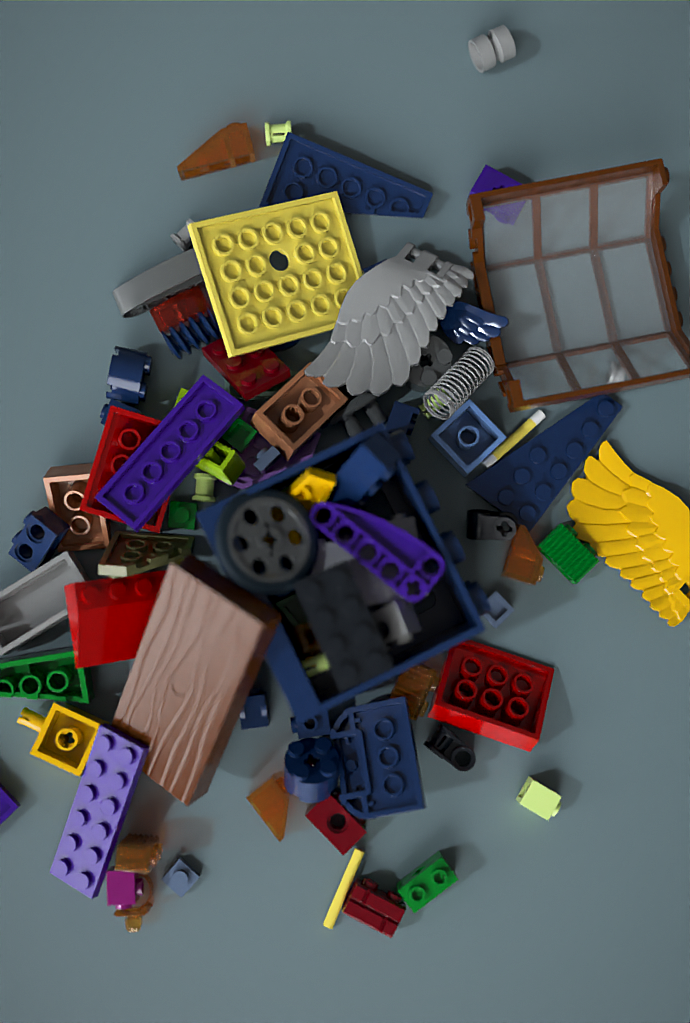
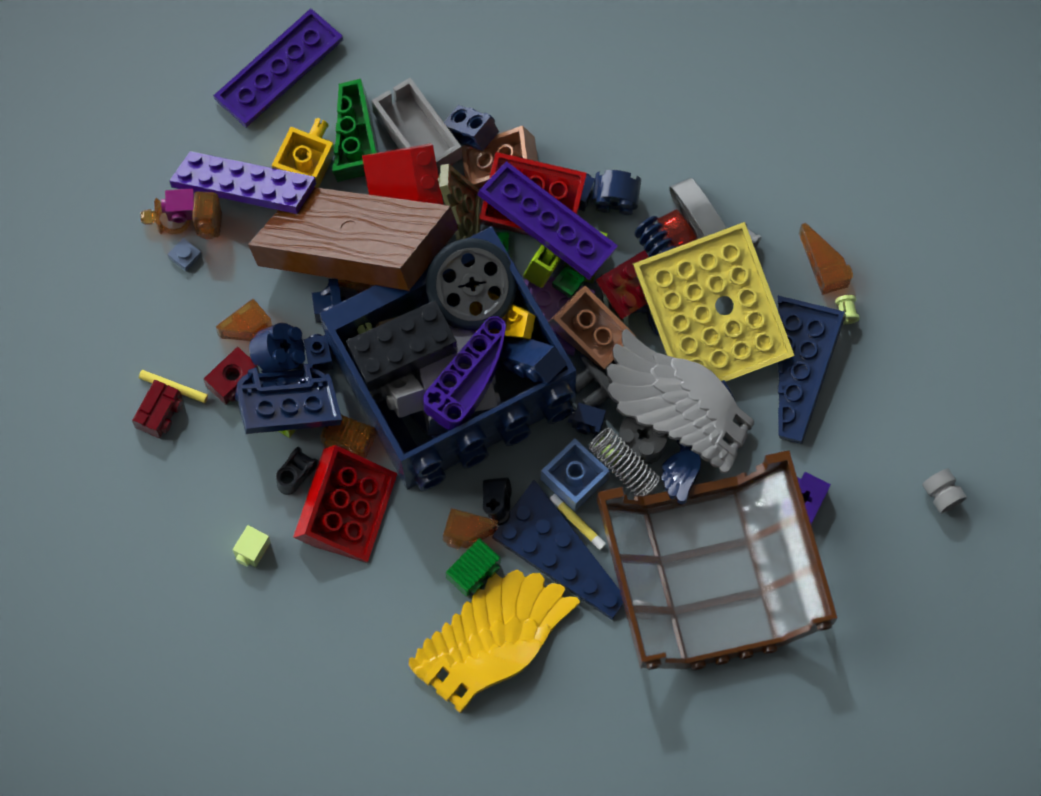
camera: 90 degrees right, 15 degrees down
yellowish green bush [192,473,217,502] -> none
sand blue plate [254,446,282,475] -> none
green brick [396,851,458,913] -> none
sand blue plate [482,591,515,629] -> none

